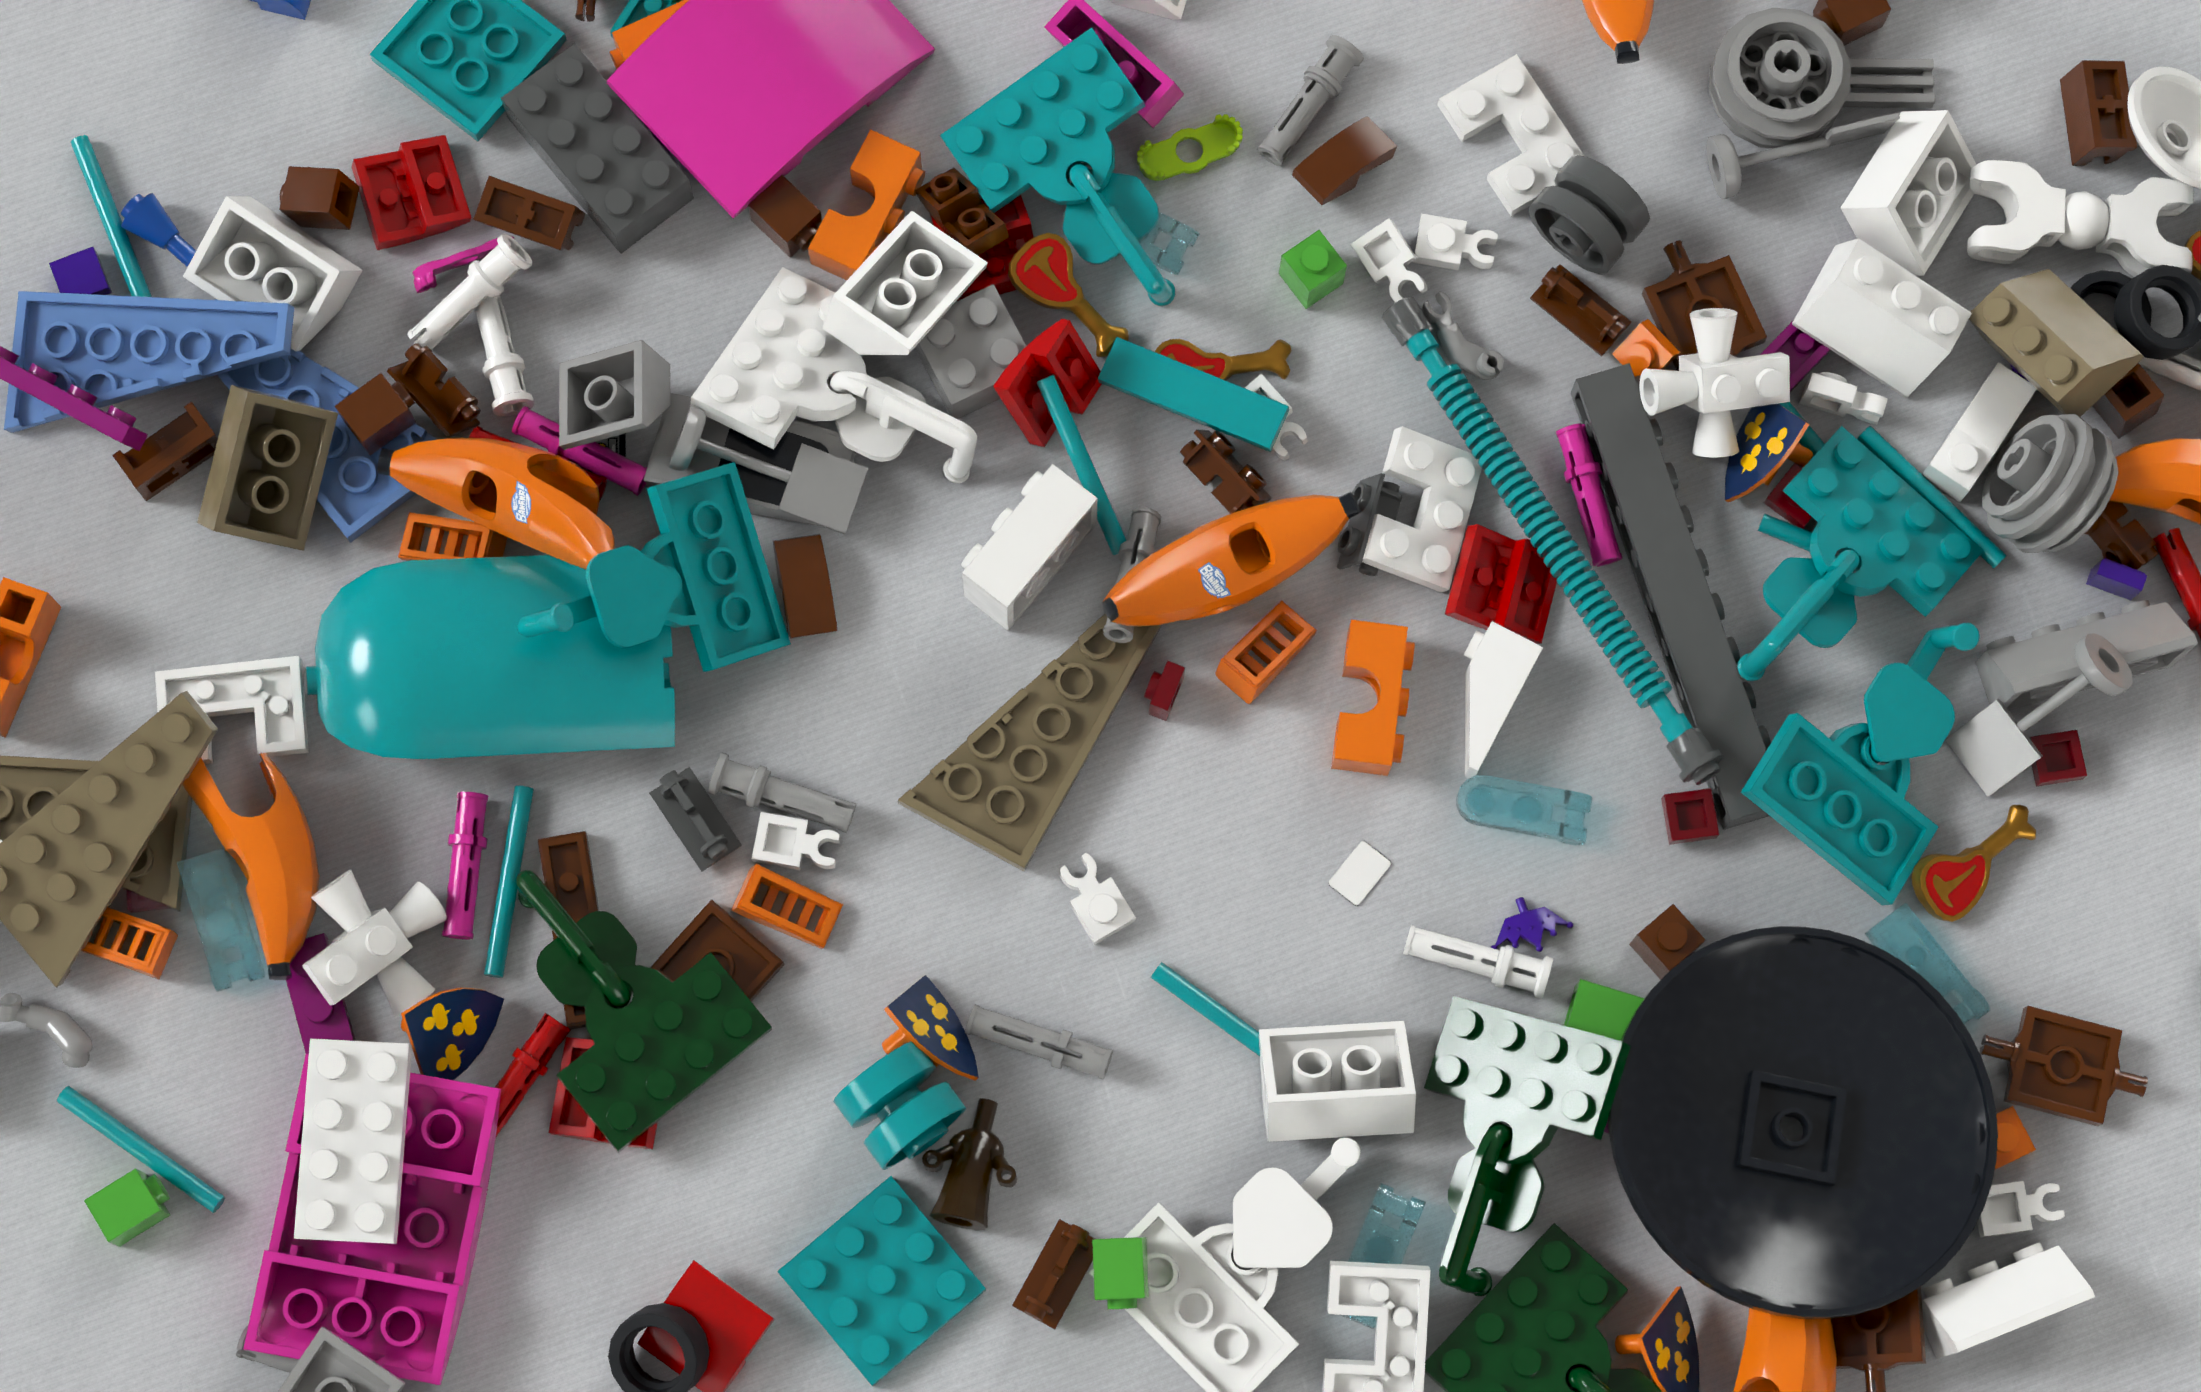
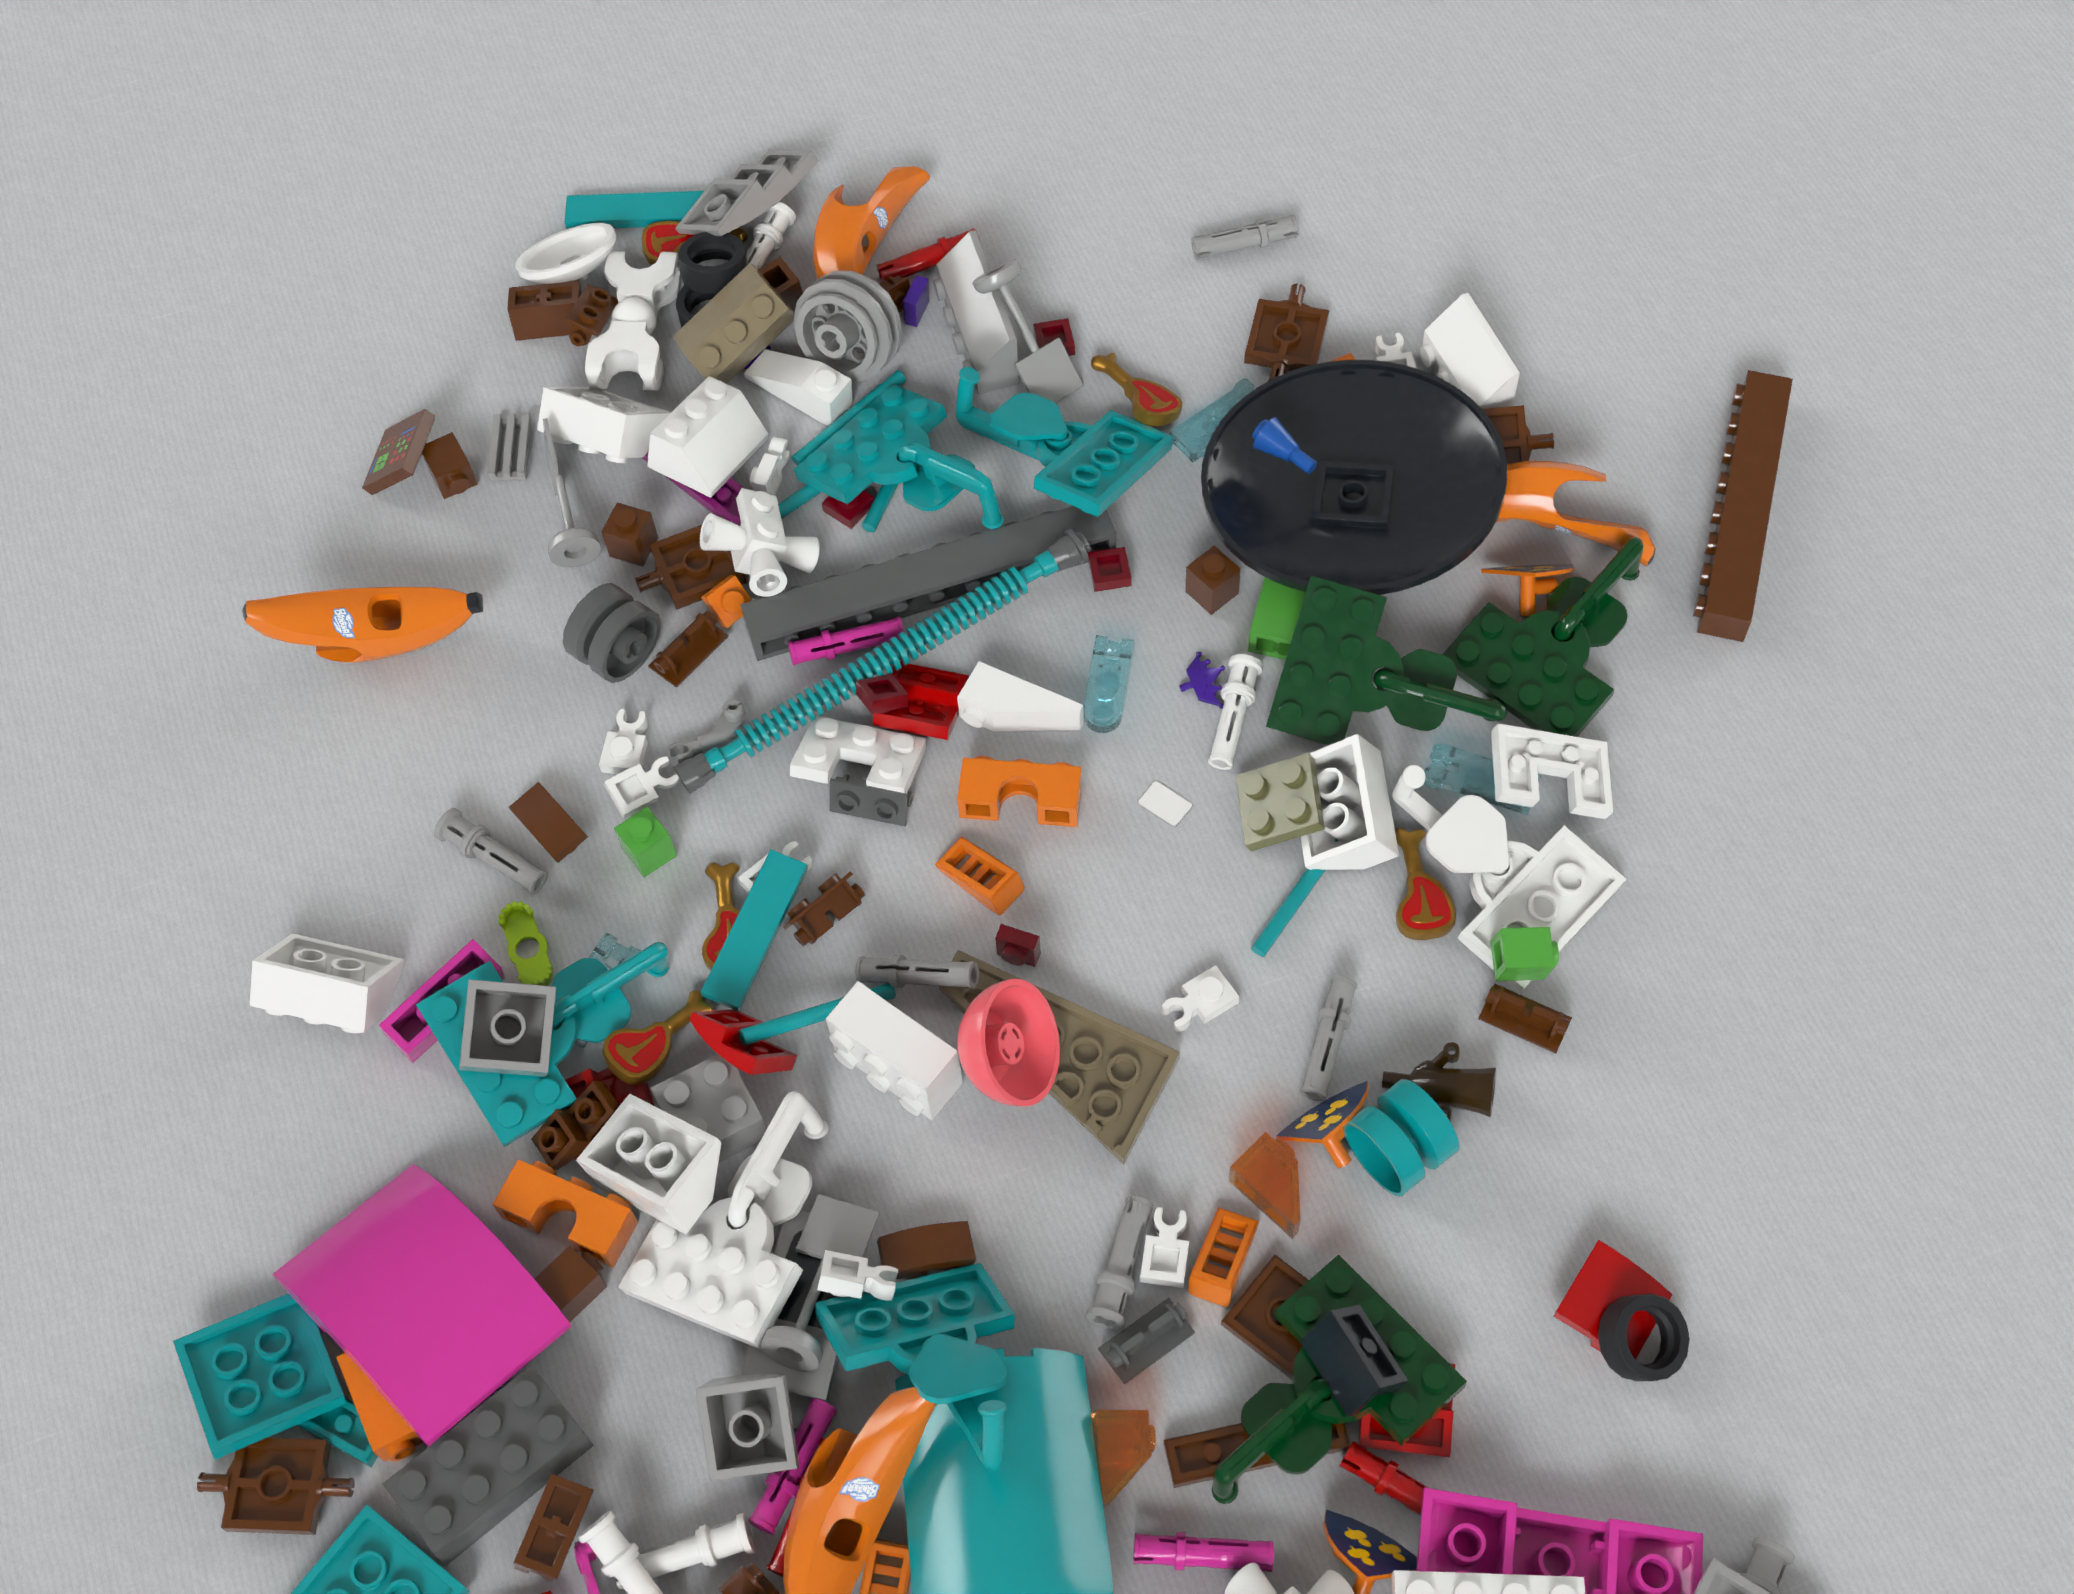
camera: 85 degrees left, 15 degrees down
teal bar [484,785,534,978] -> none
teal plate [777,1176,986,1387] -> none
orange piece [1102,492,1361,626] -> none
white plate [1437,54,1584,217] -> none
light grey wheel [1709,8,1851,149] -> none
dark blue shield [1725,404,1813,503] -> none
none -> light grey brick [460,980,556,1077]
none -> reddish brown hinge [565,284,618,346]
none -> reddish brown brick [601,502,658,567]
none -> white plate [817,1250,898,1301]
none -> dark red plate [856,674,908,714]
none -> coral piece [957,979,1060,1106]
none -> clear orange slope [1091,1410,1156,1508]
none -> clear orange slope [1229,1132,1301,1239]
none -> plate [1236,752,1325,851]
none -> blue cone [1252,417,1318,474]
none -> black panel [1301,1305,1408,1417]
none -> pearl gold piece [1395,827,1456,940]

